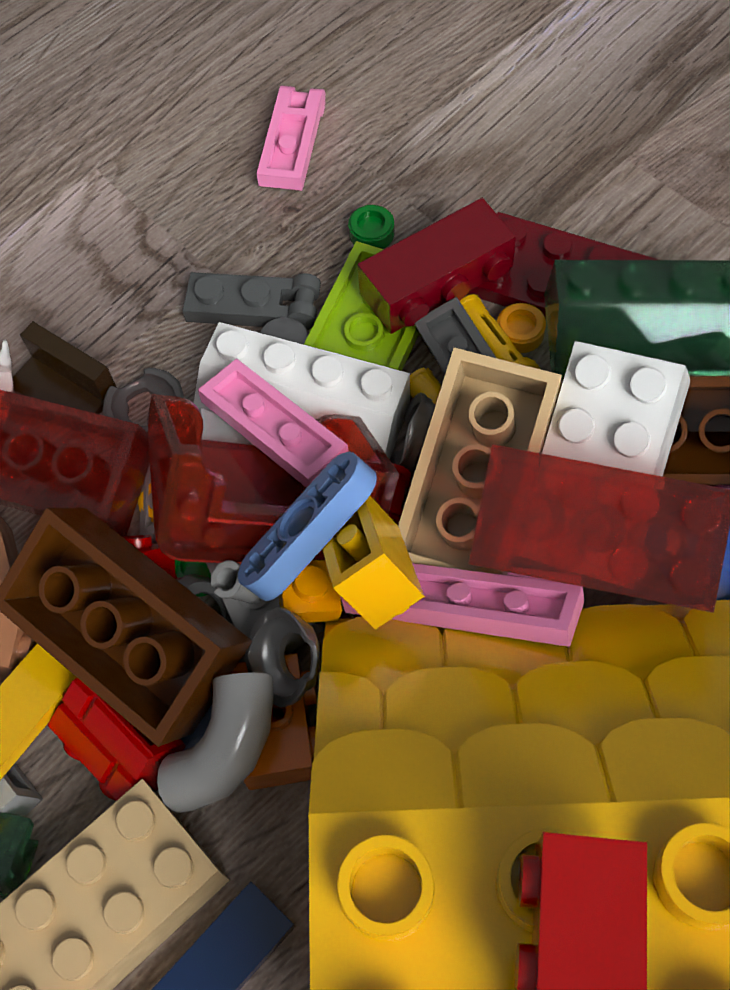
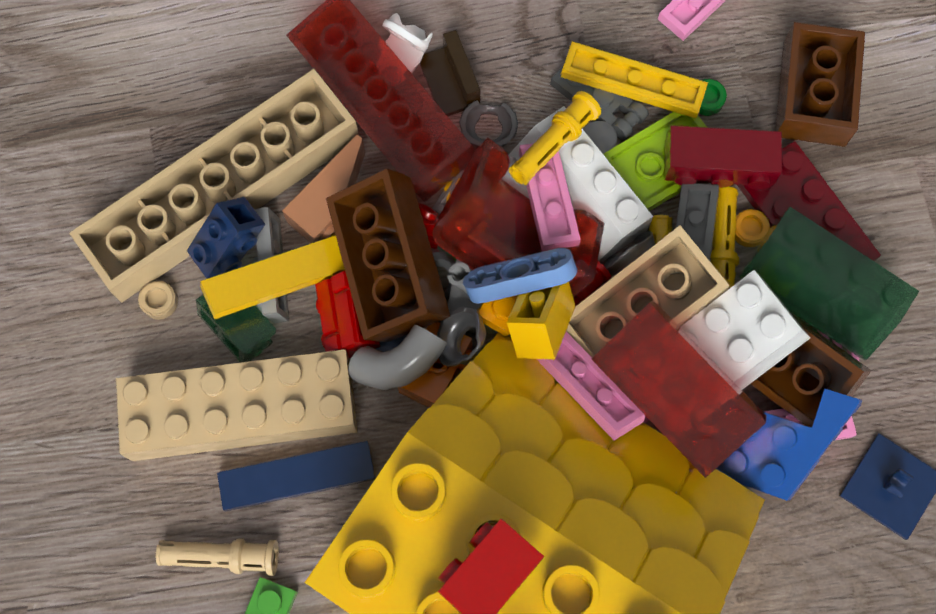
camera: 30 degrees right, 10 degrees up
none -> yellow pin [509,91,601,185]
none -> yellow tile [561,41,708,119]
none -> reddish brown brick [775,22,865,147]

